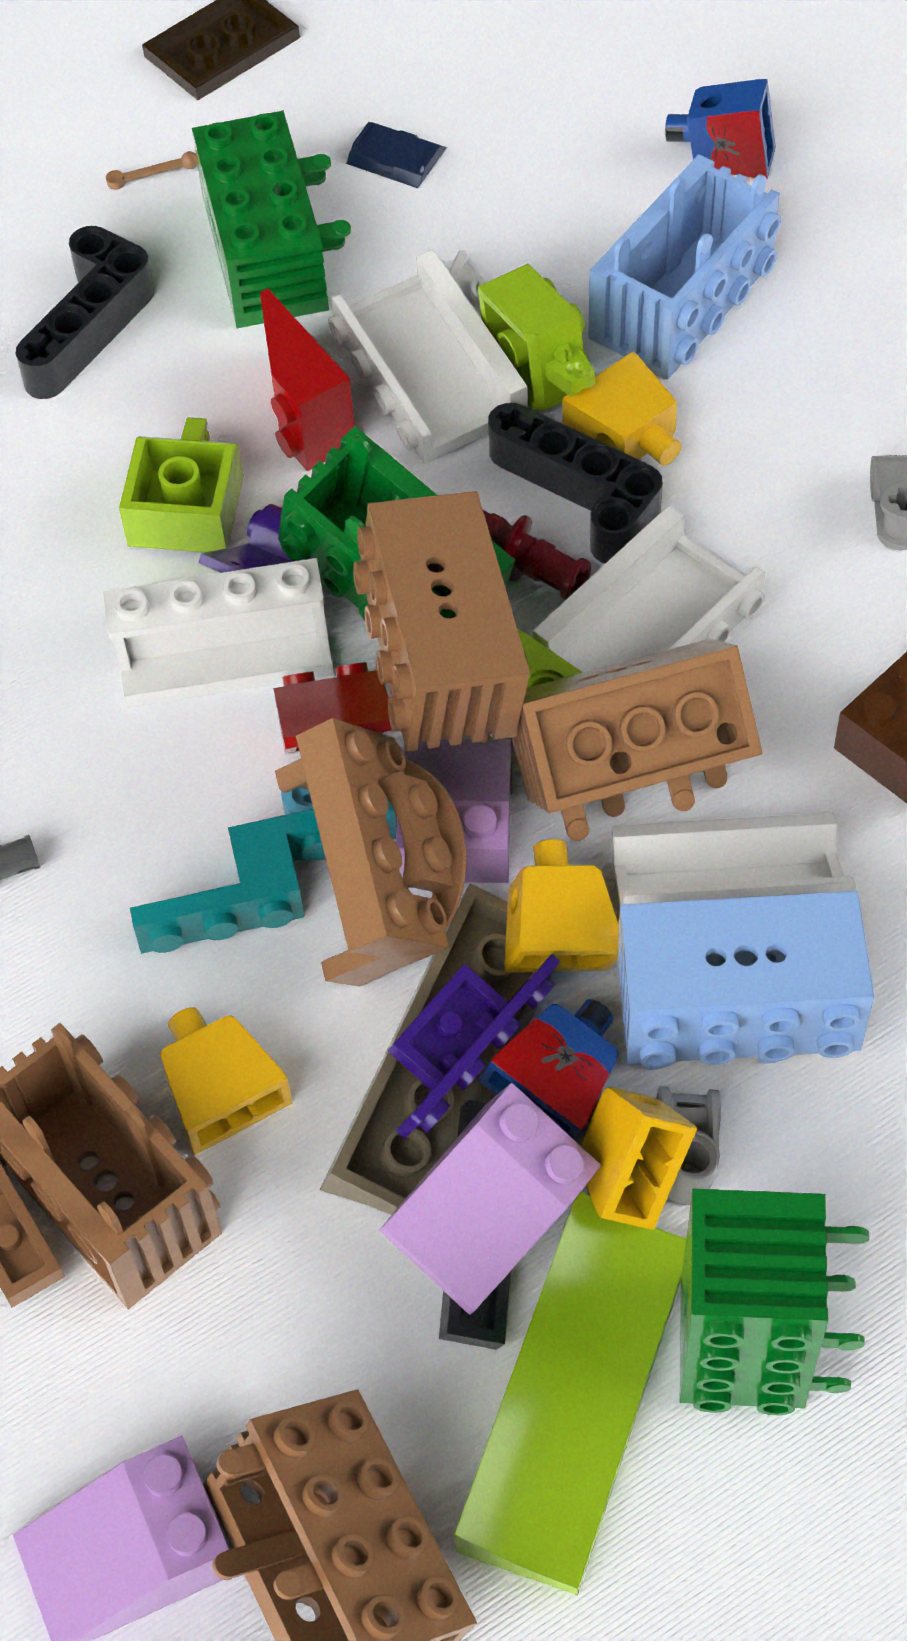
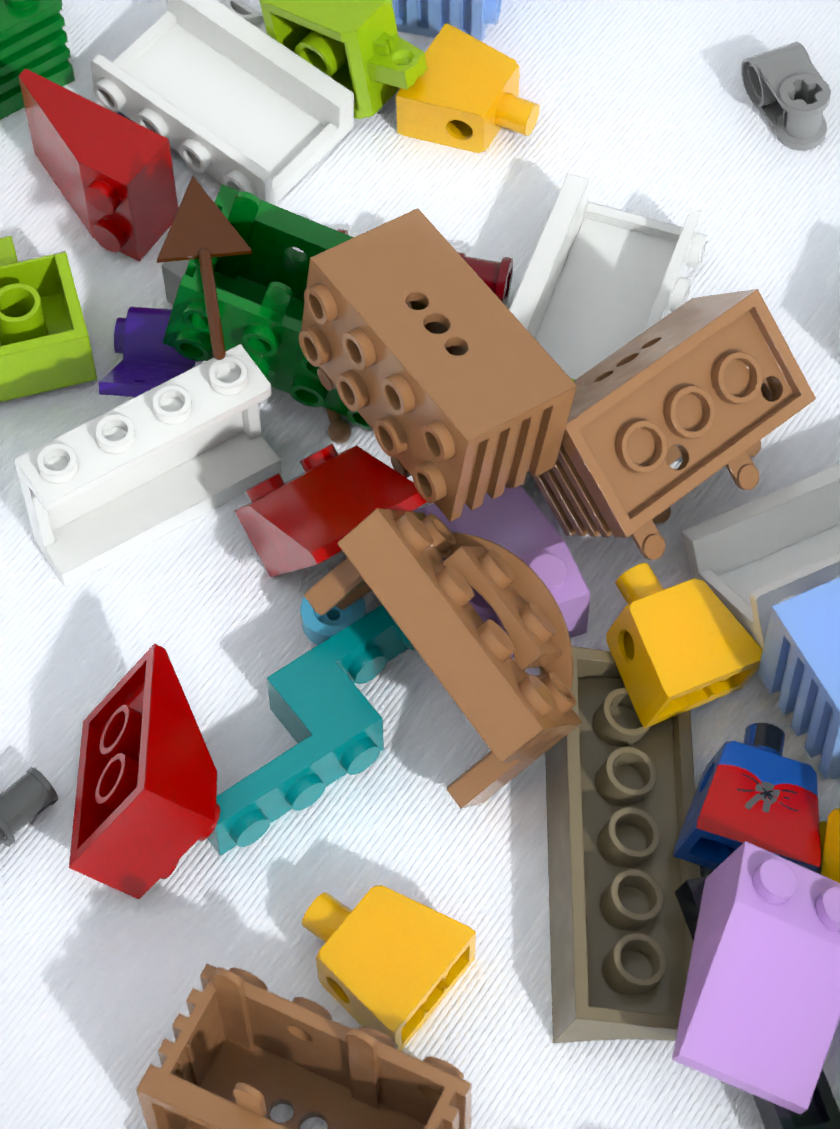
camera: 25 degrees left, 0 degrees up
dark purple bracket [387,954,561,1139] -> none
black beam [488,403,663,564] -> none
none -> red slope [69,643,220,899]
none -> reddish brown piece [157,176,252,360]

